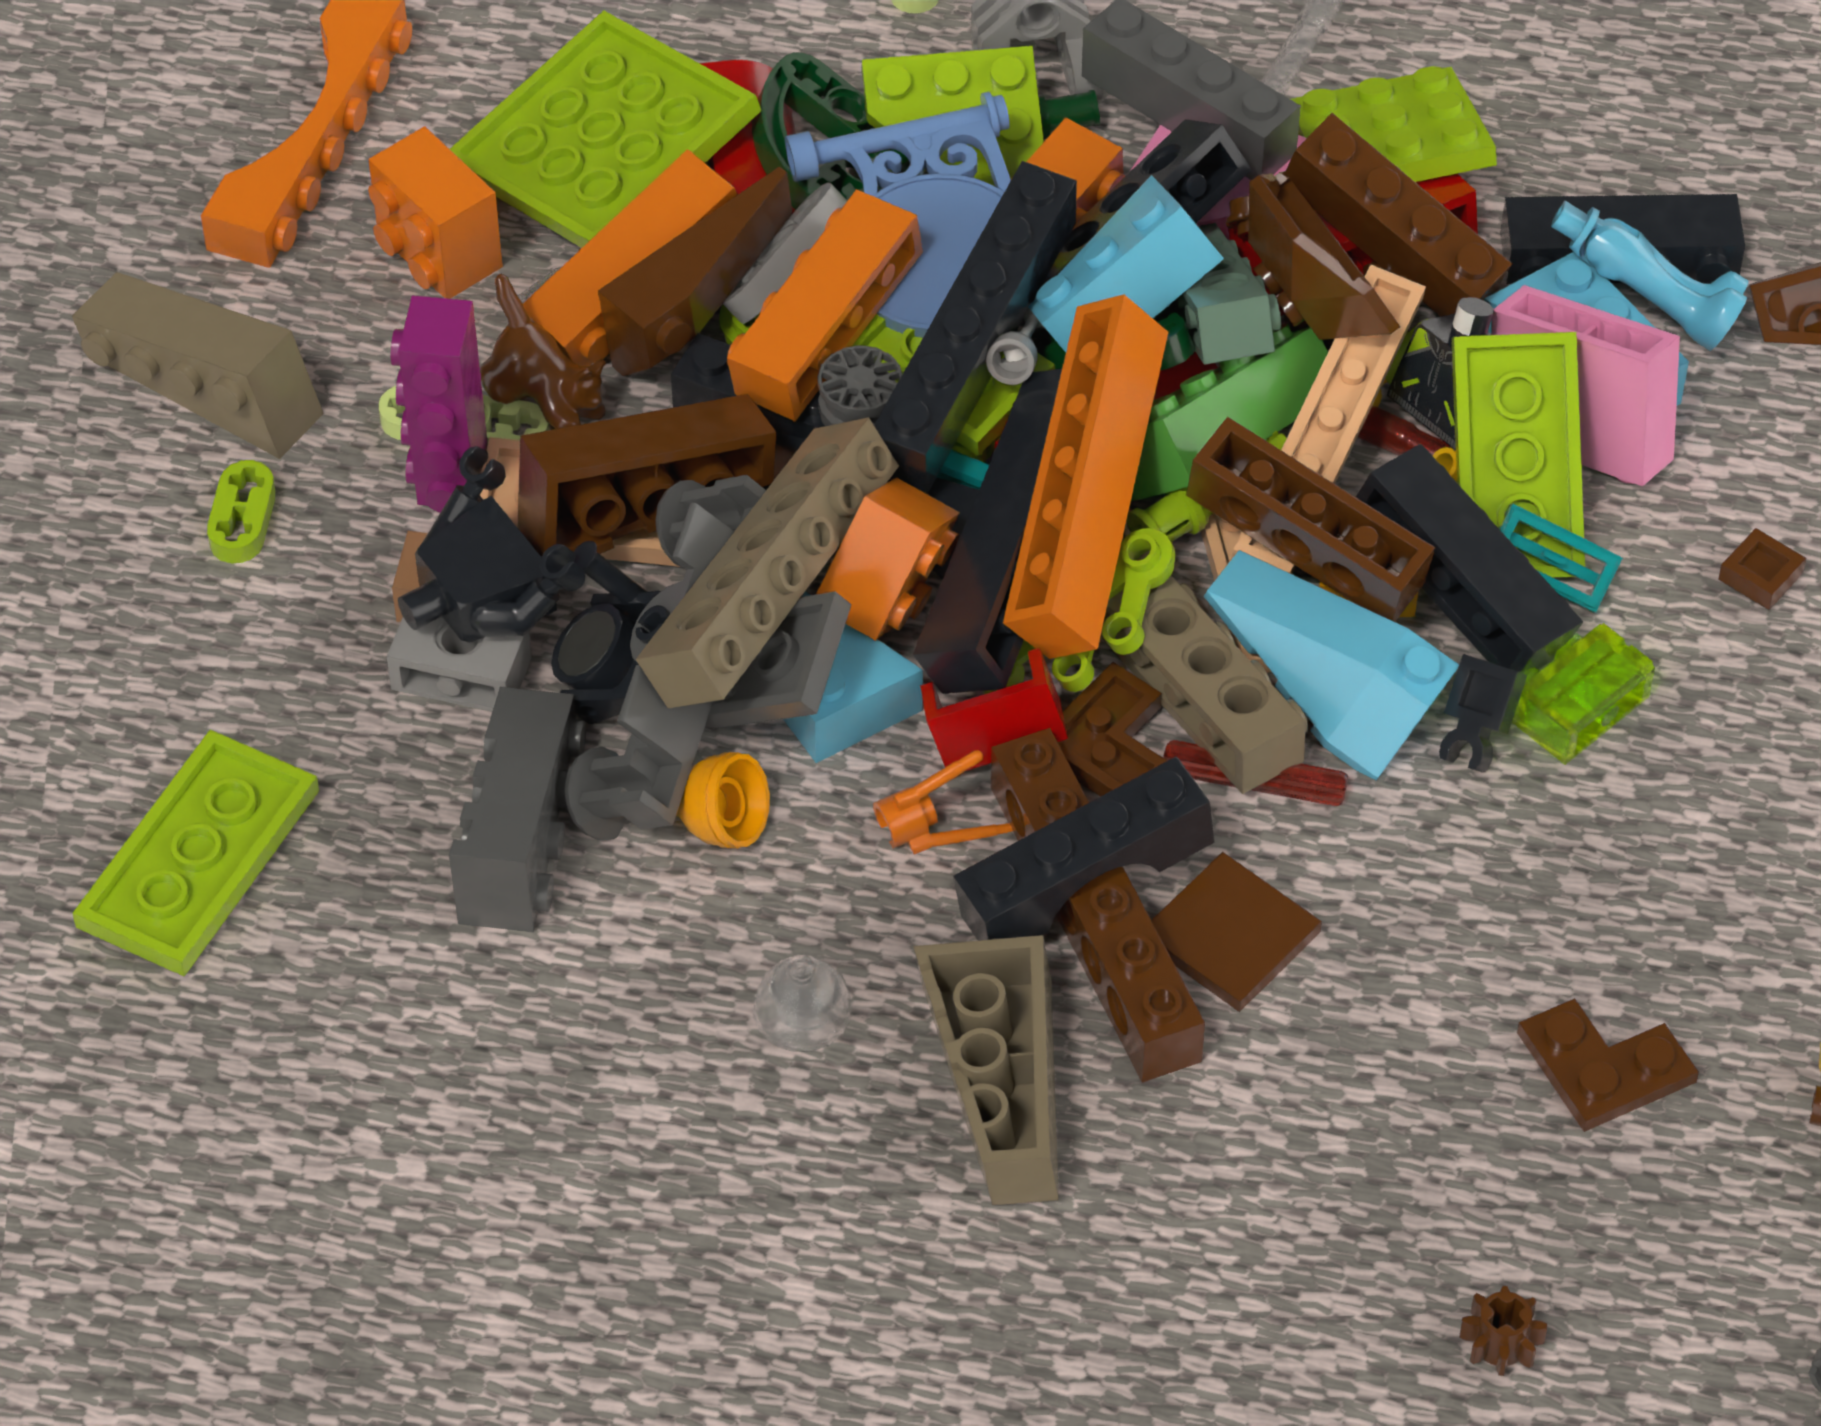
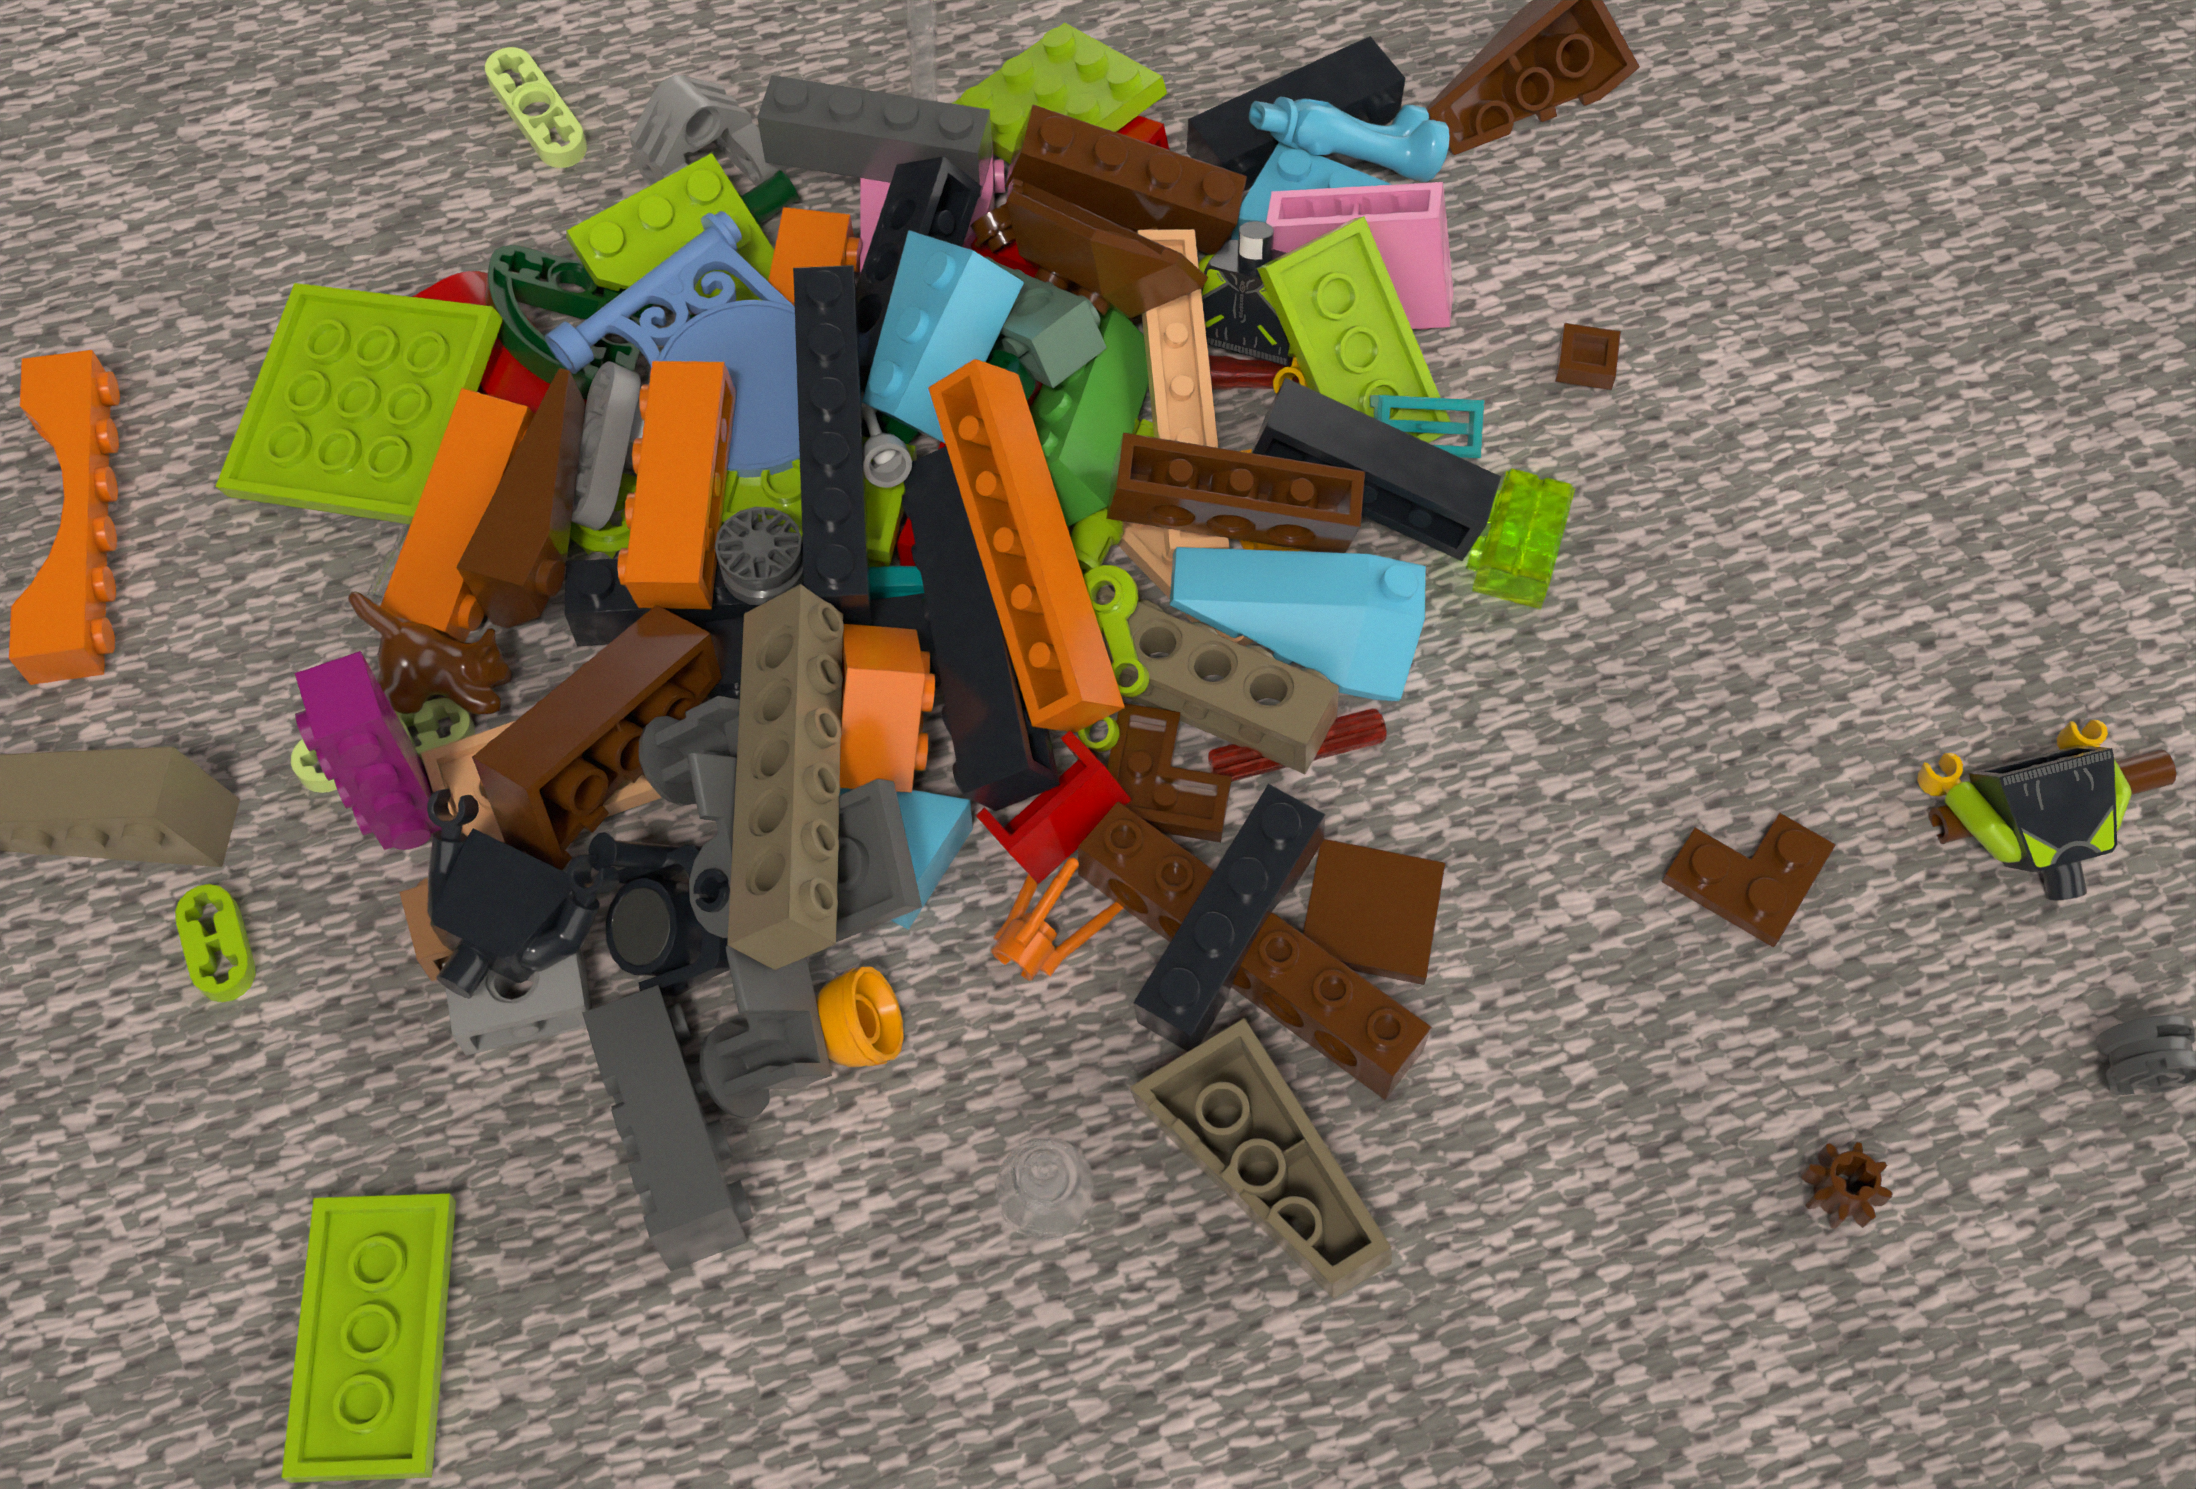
camera: 30 degrees left, 10 degrees up
orange brick [368,126,503,299] -> none
black plate [1439,654,1527,773] -> none

